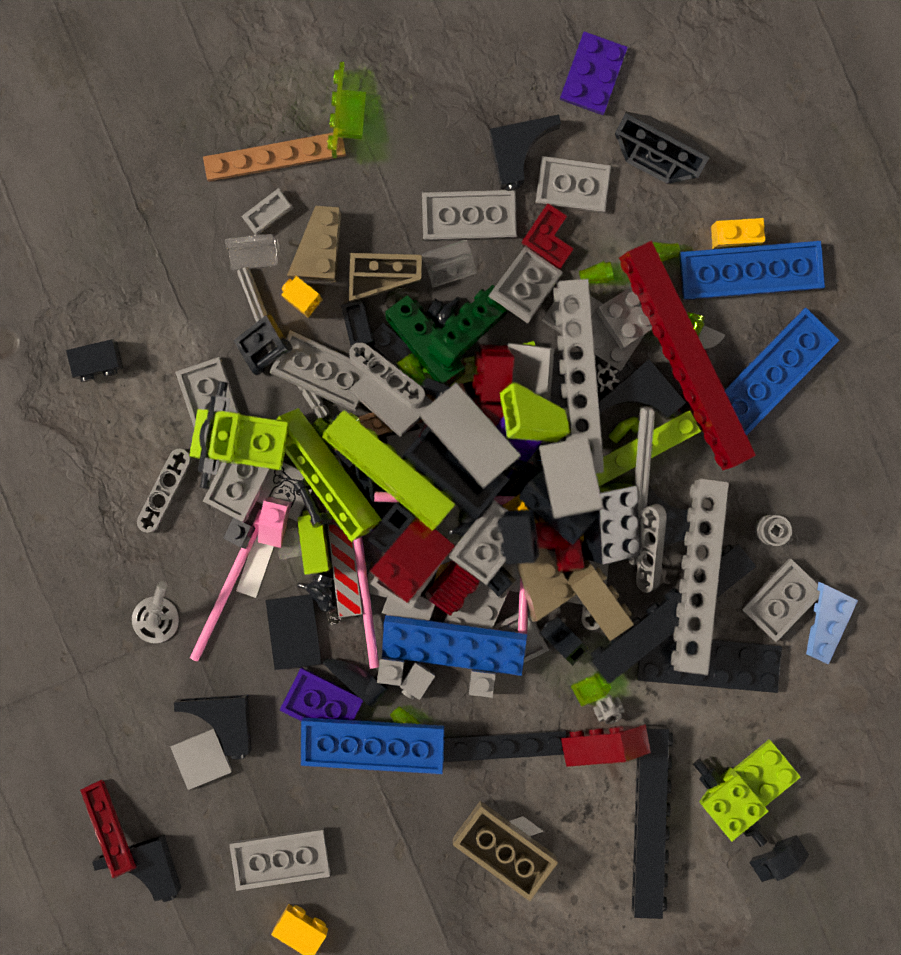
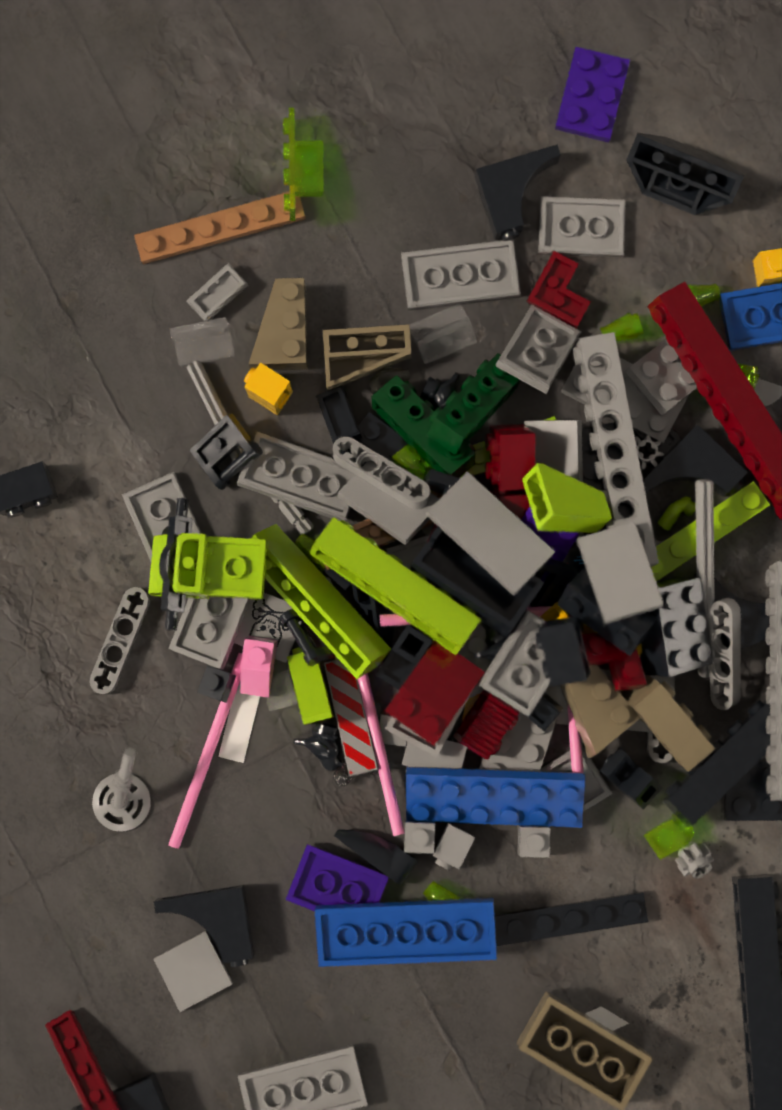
camera: 10 degrees left, 5 degrees down
black tile [265,594,322,670] -> none
dark red wedge [561,724,651,767] -> none

